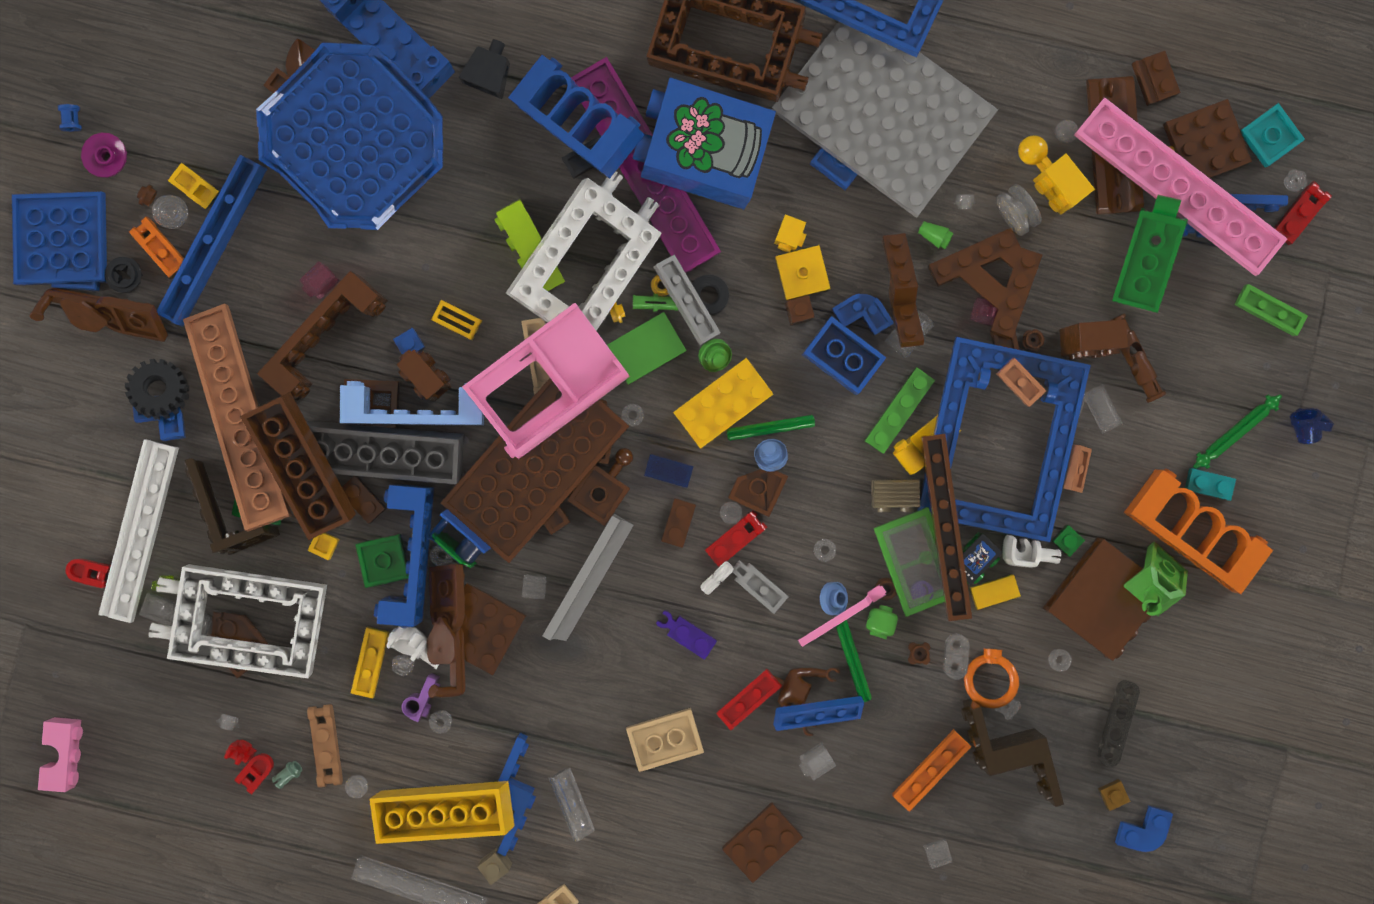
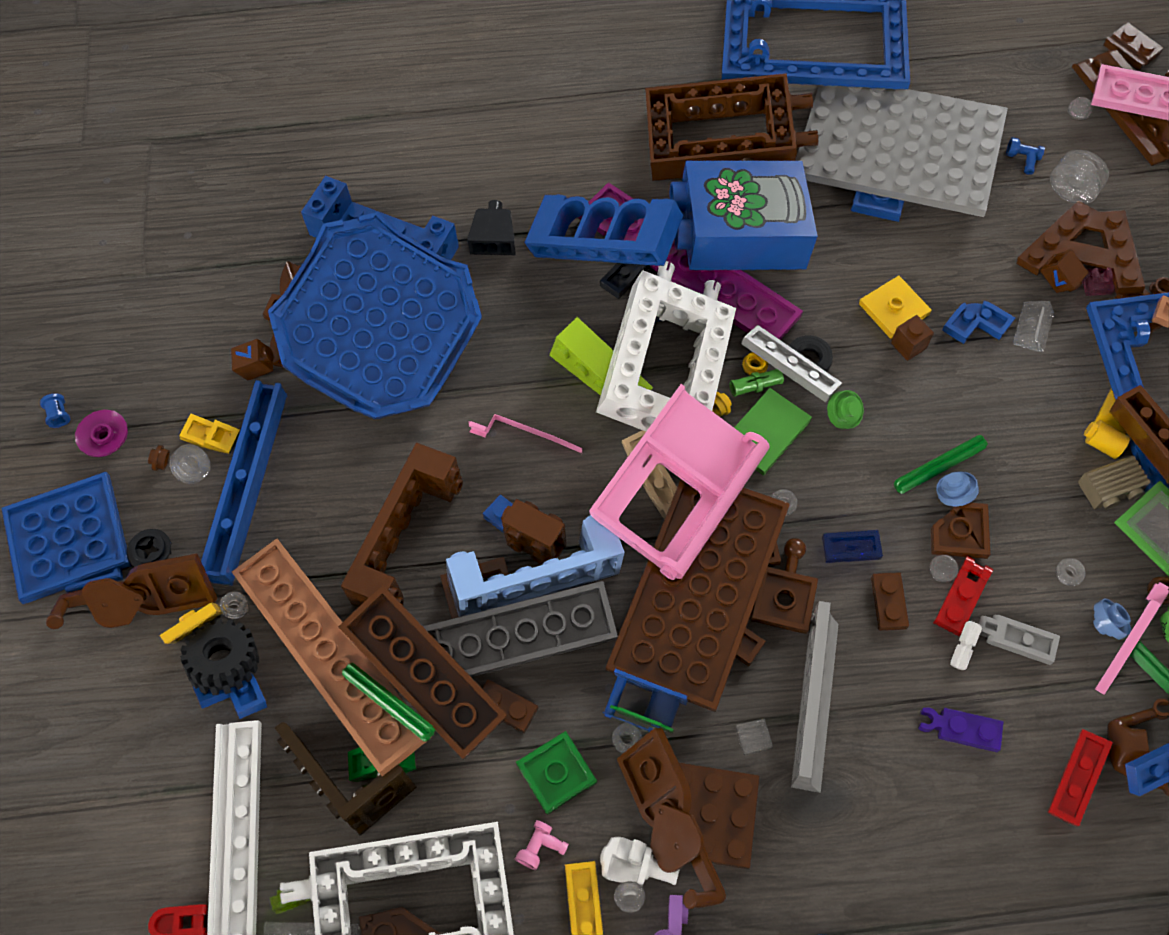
camera: 15 degrees left, 25 degrees down
orange plate [129,216,184,279] -> none
clear pink brick [299,261,340,299] -> none
yellow plate [308,532,340,560] -> none
blue plate [374,484,434,627] -> none
yellow tile [431,300,482,341] -> none
tan plate [626,708,704,772] -> none
yellow brick [673,358,773,449] -> none
yellow brick [774,214,807,253] -> none
blue brick [802,316,886,395] -> none
bright green plate [864,367,935,454] -> none
reddish brown bracket [882,233,924,348] -> none
bright green cone [918,221,954,249] -> none
clear plate [954,194,977,209] -> none
yellow brick [1018,135,1095,215] -> none
none -> yellow plate [160,603,222,644]
none -> clear plate [220,592,249,619]
none -> reddish brown brick [231,339,274,381]
none -> green axle [342,663,435,742]
none -> bright pink piece [468,414,582,453]
none -> bright pink piece [515,820,569,870]
none -> blue piece [1006,137,1045,175]
none -> reddish brown brick [1040,249,1089,293]

